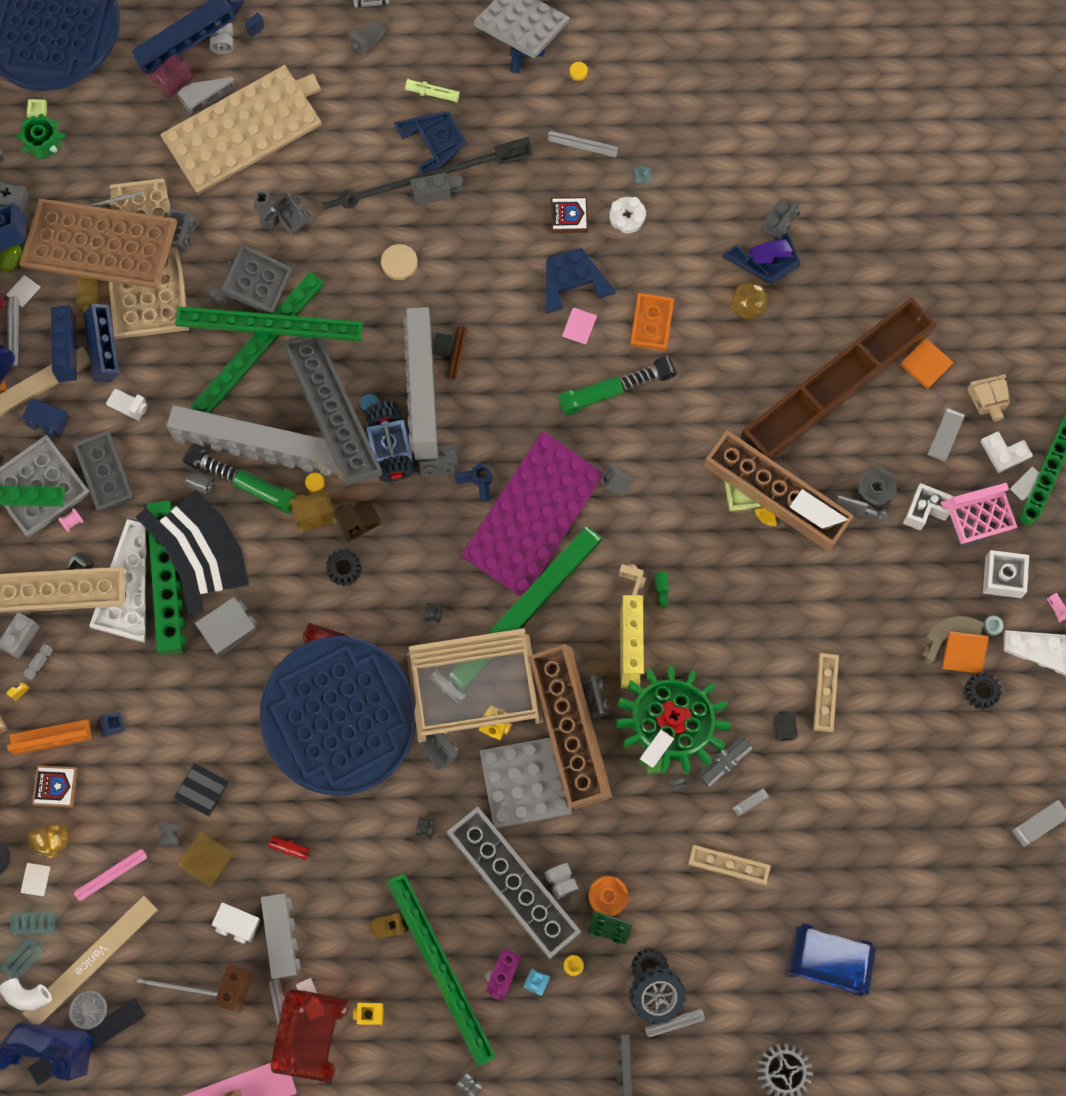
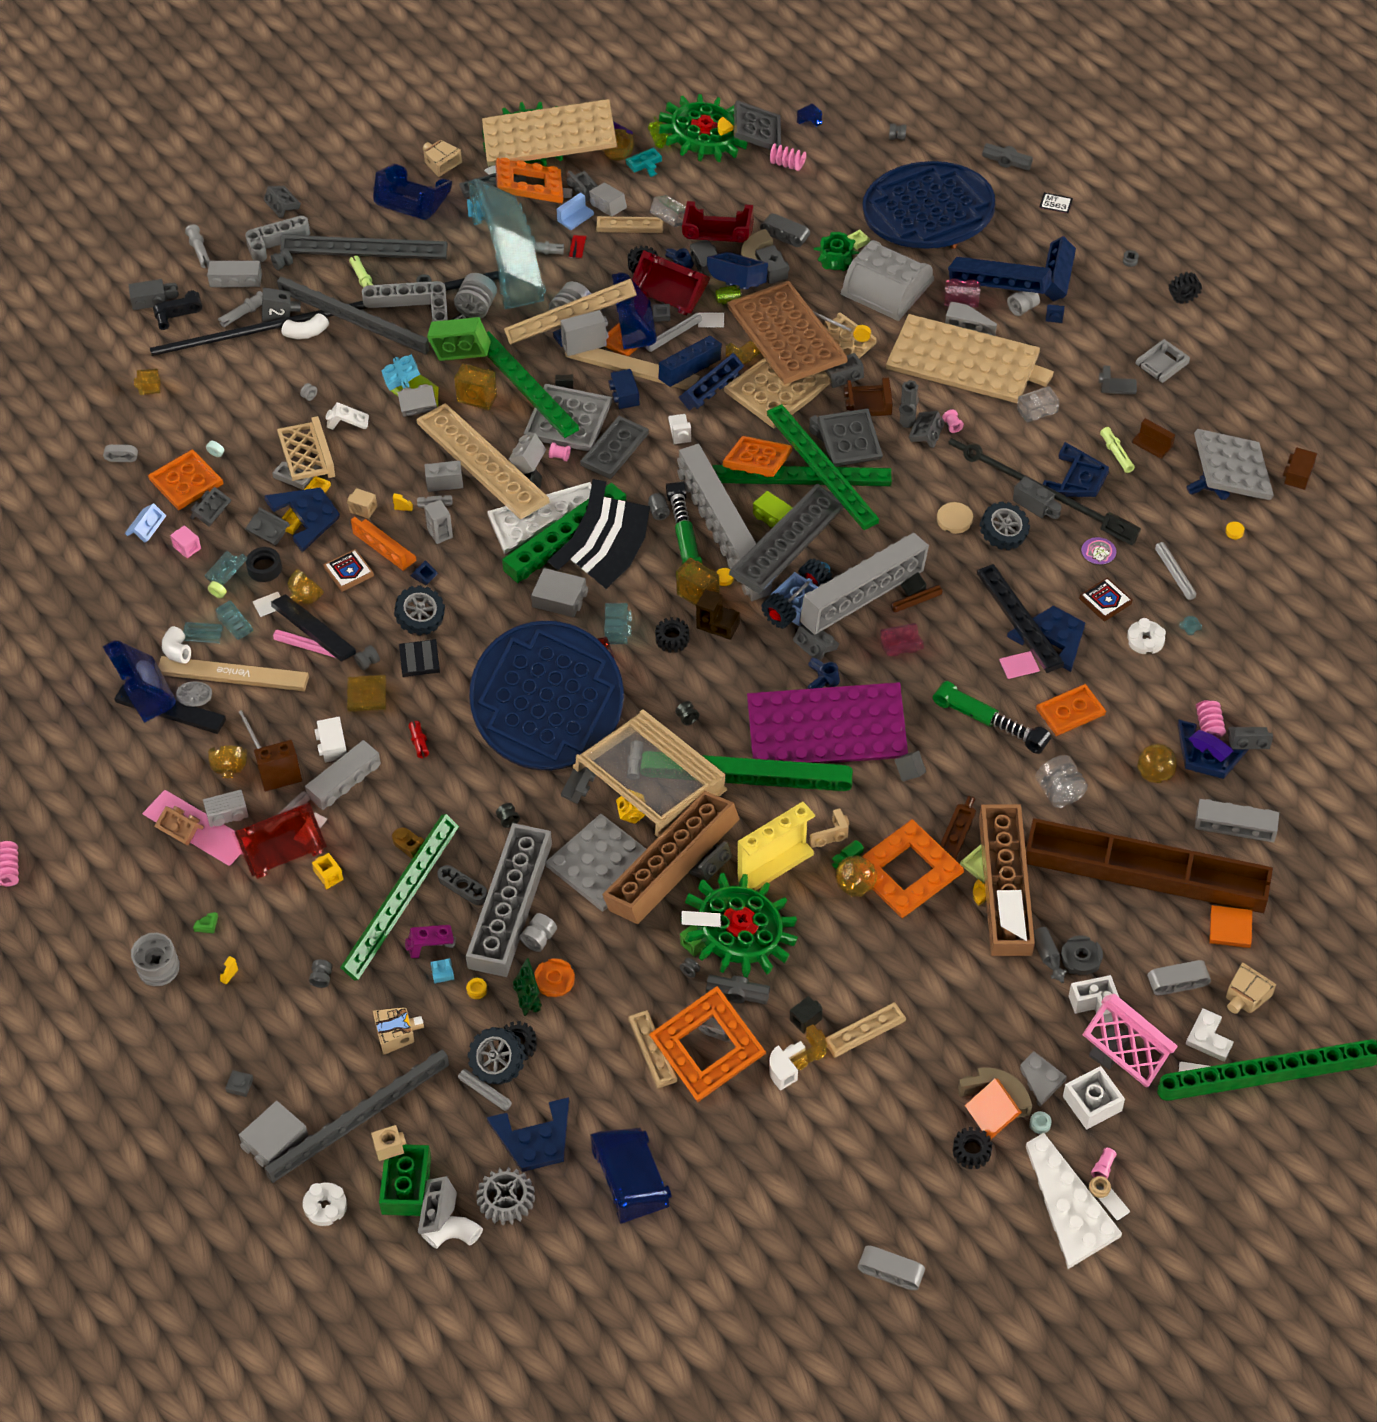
camera: 55 degrees right, 20 degrees down
none -> light grey brick [203,789,248,827]
none -> clear yellow cylinder [208,746,247,778]
none -> black tile [271,594,356,662]
none -> torso [373,1008,424,1055]
none -> black wheel [394,585,445,636]
none -> light grey brick [424,499,453,544]
none -> dark grey beam [437,865,487,905]
none -> dark blue wing [487,1097,570,1172]
none -> light grey brick [509,433,547,474]
none -> clear light blue piece [604,603,632,644]
none -> orange plate [649,986,766,1103]
none -> orange plate [723,436,792,477]
none -> lime brick [753,491,793,528]
none -> white brick [769,1041,805,1091]
none -> clear yellow bracket [790,1024,827,1070]
none -> clear yellow cylinder [835,856,877,897]
none -> light grey container [841,240,934,321]
none -> reddish brown panel [844,377,893,416]
none -> orange plate [851,819,964,919]
none -> yellow tile [853,325,871,342]
none -> clear pink bracket [880,623,924,656]
none -> reddish brown plate [930,796,976,870]
none -> bright pink bush [942,409,964,433]
none -> black tile [977,564,1064,673]
none -> black wheel [979,501,1030,550]
none -> clear brick [1017,386,1060,423]
none -> light grey wing [1020,1051,1067,1107]
none -> clear wheel [1035,755,1088,807]
none -> sticker [1081,537,1116,564]
none -> reddish brown panel [1132,418,1175,458]
none -> light grey brick [1195,799,1279,842]
none -> bright pink piece [1196,700,1226,739]

